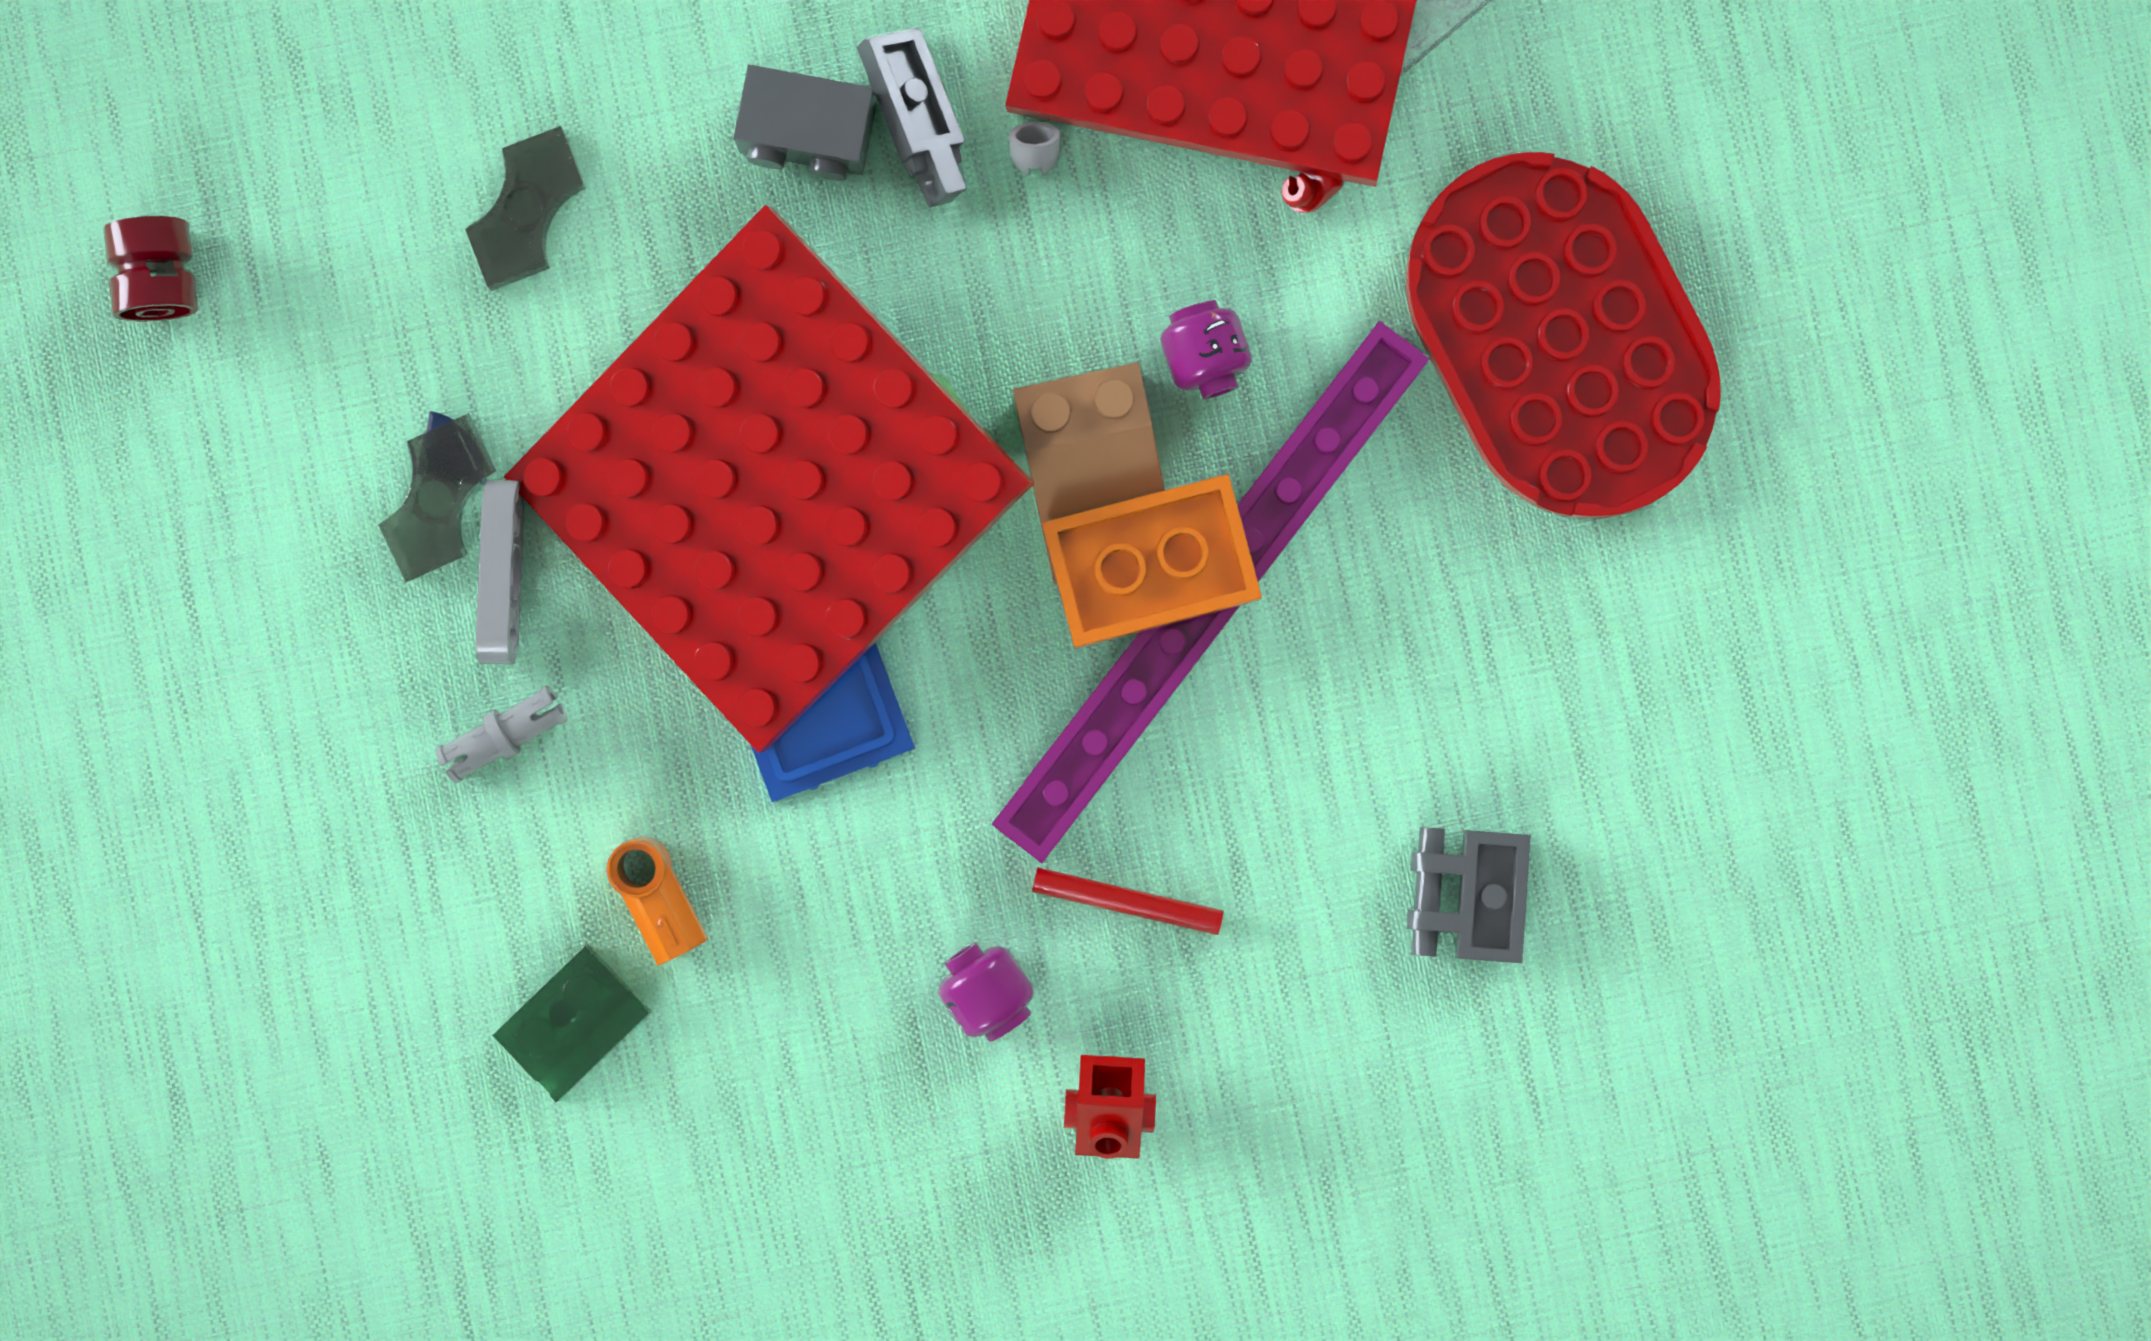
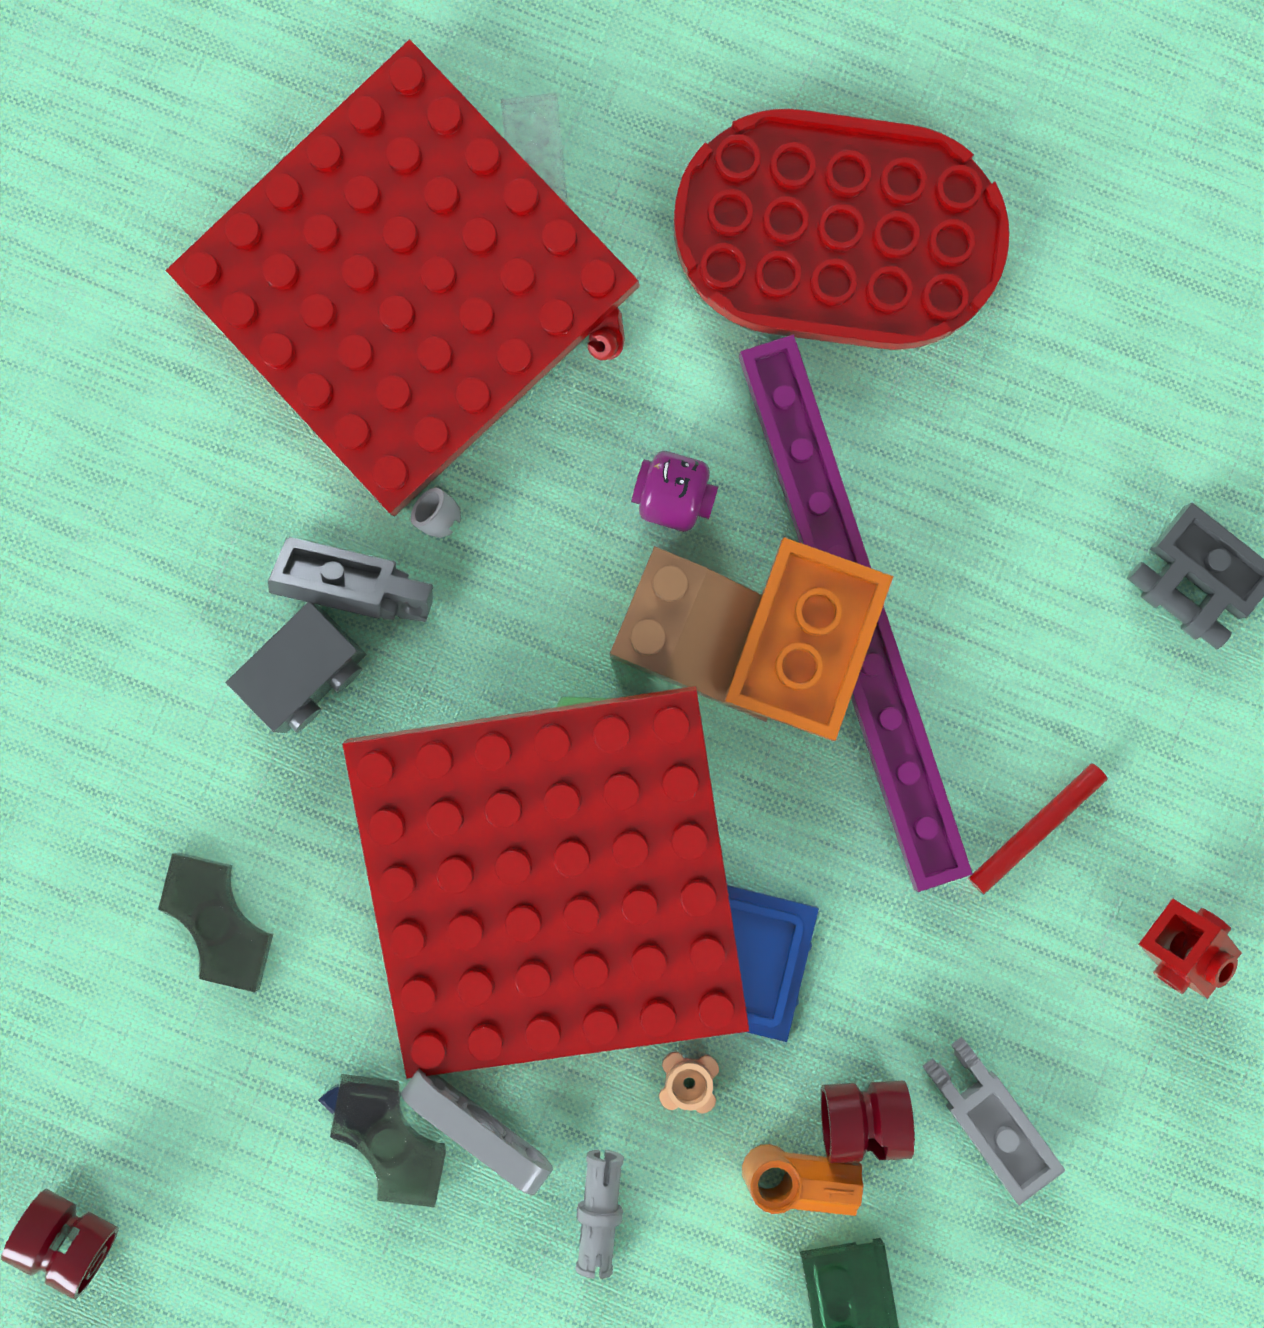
camera: 60 degrees left, 0 degrees up
magenta head [938,942,1034,1042] -> none
none -> light nougat plate [659,1052,719,1114]
none -> dark red wheel [820,1080,915,1163]
none -> light grey hinge [923,1037,1065,1205]

